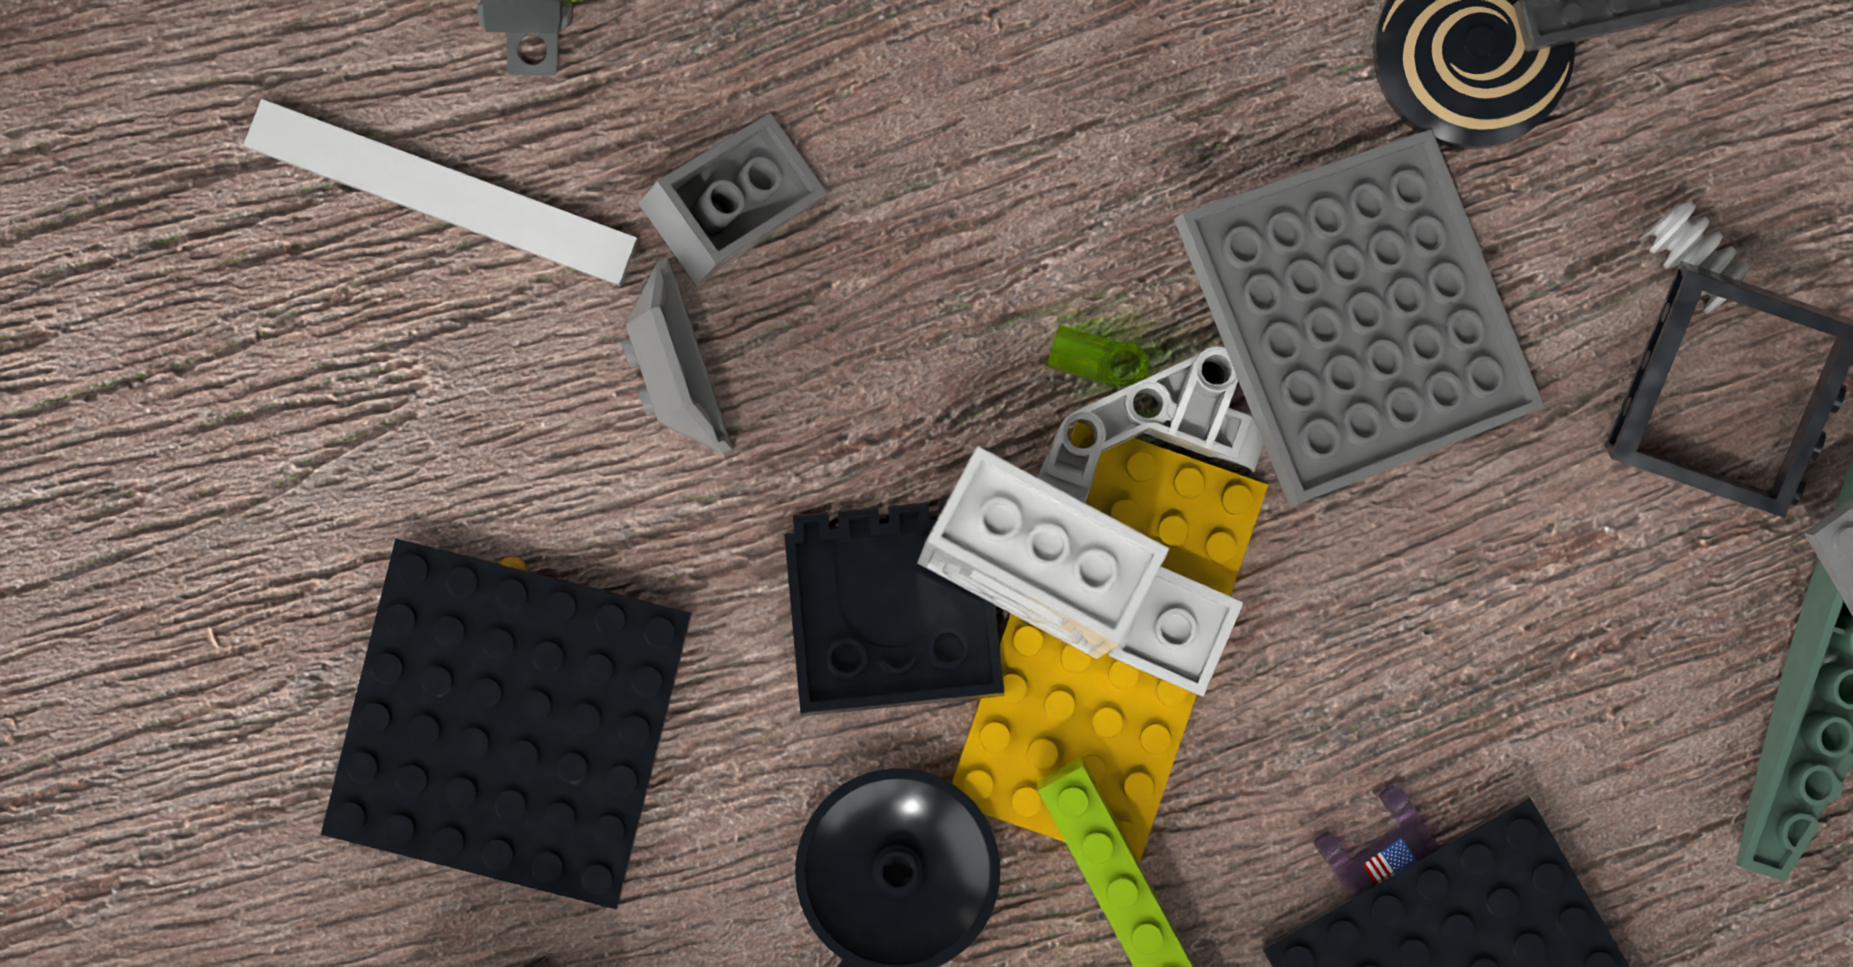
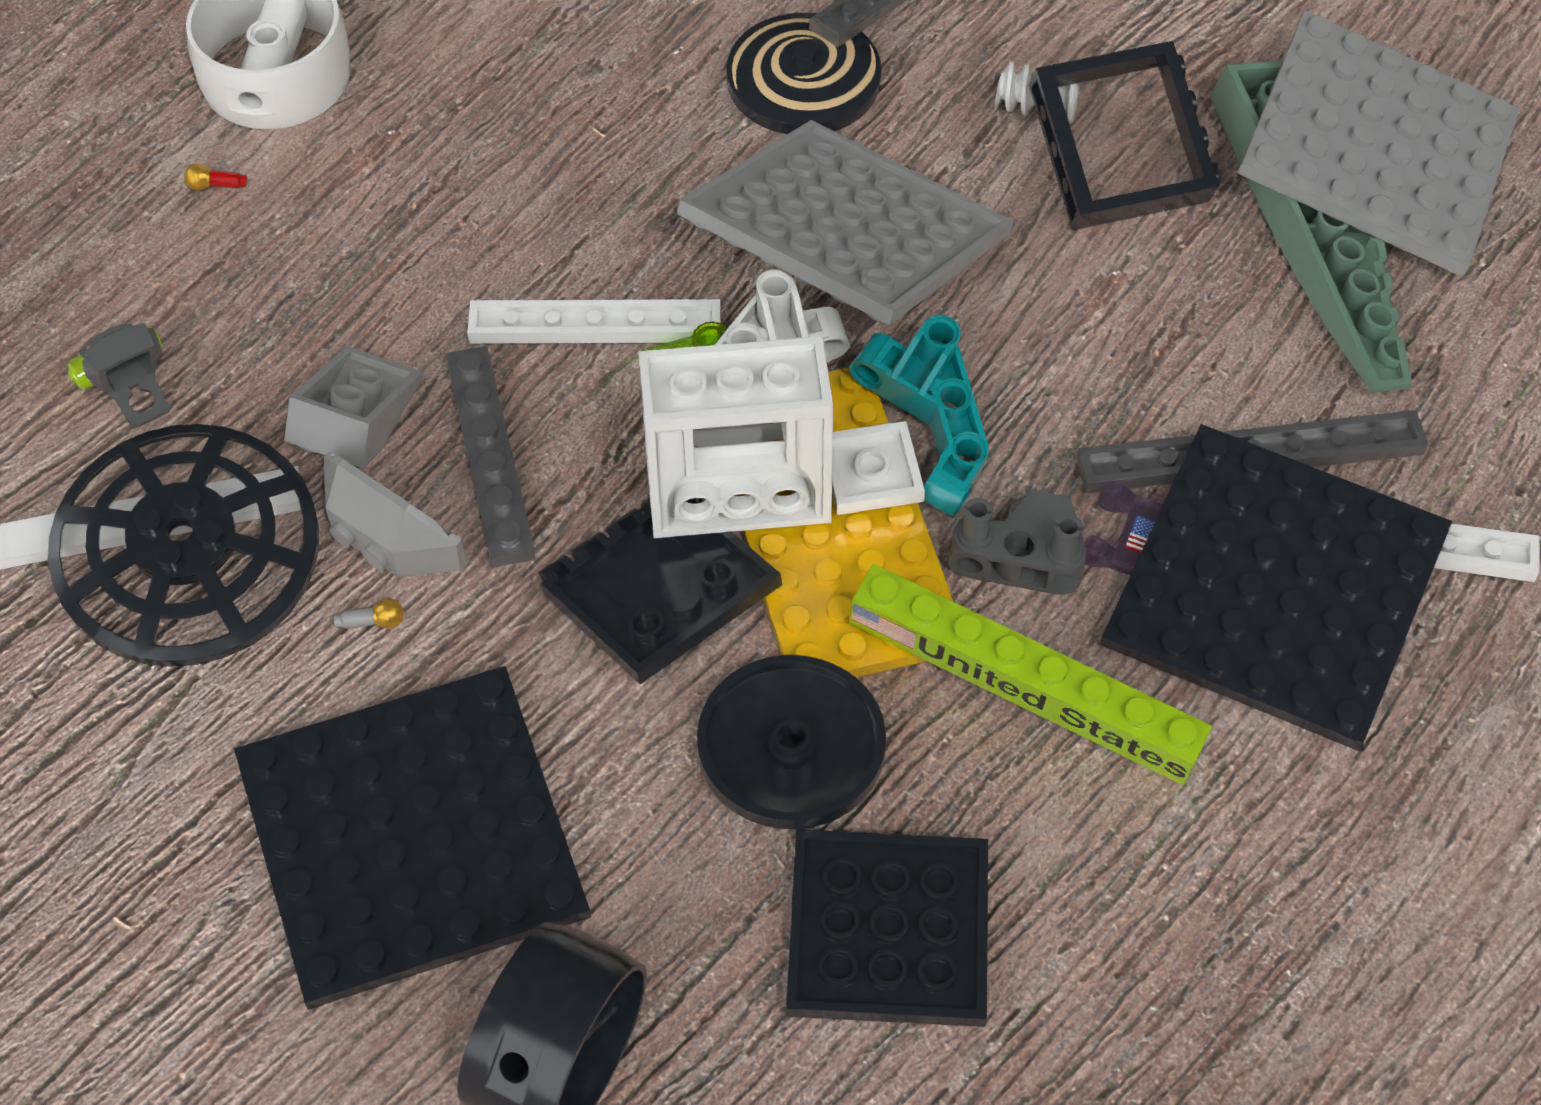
camera: 25 degrees left, 30 degrees down
none -> black dish [48,424,319,667]
none -> piece [334,598,404,629]
none -> flat silver plate [445,346,536,568]
none -> white plate [467,299,721,344]
none -> teal connector [849,314,989,518]
none -> dark grey piece [948,490,1087,595]
none -> flat silver plate [1077,410,1428,493]

